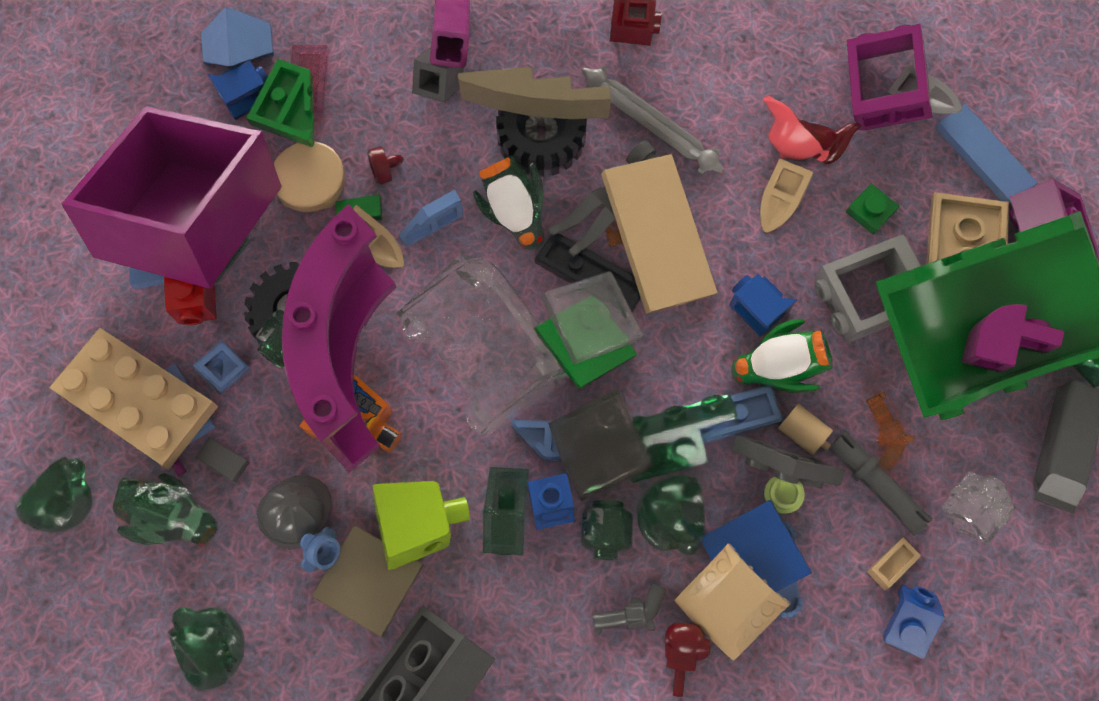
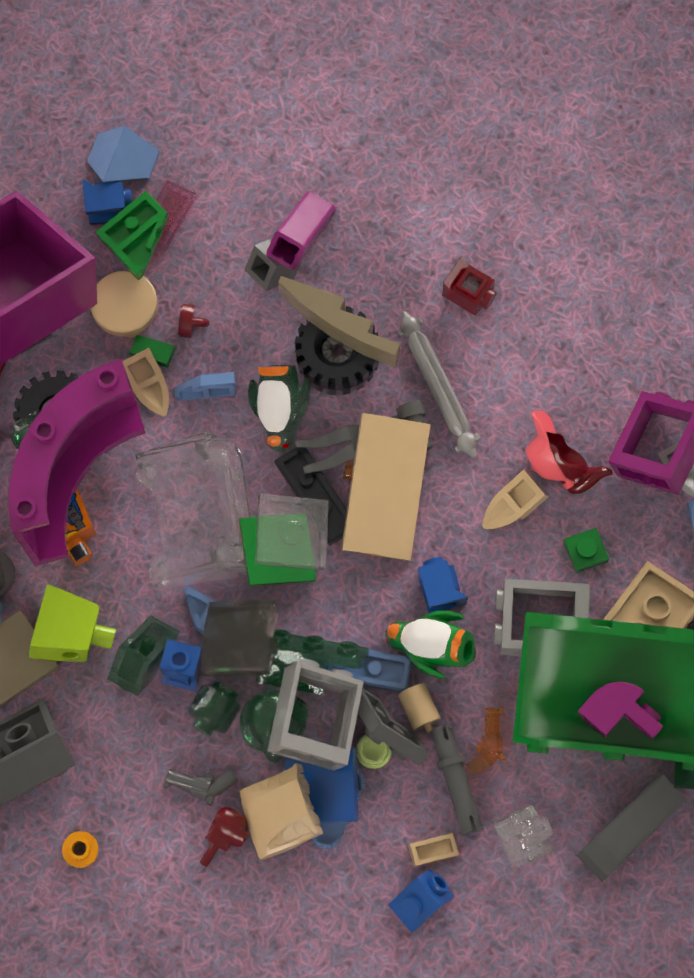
camera: 30 degrees right, 0 degrees up
none -> light grey window [267,659,364,771]

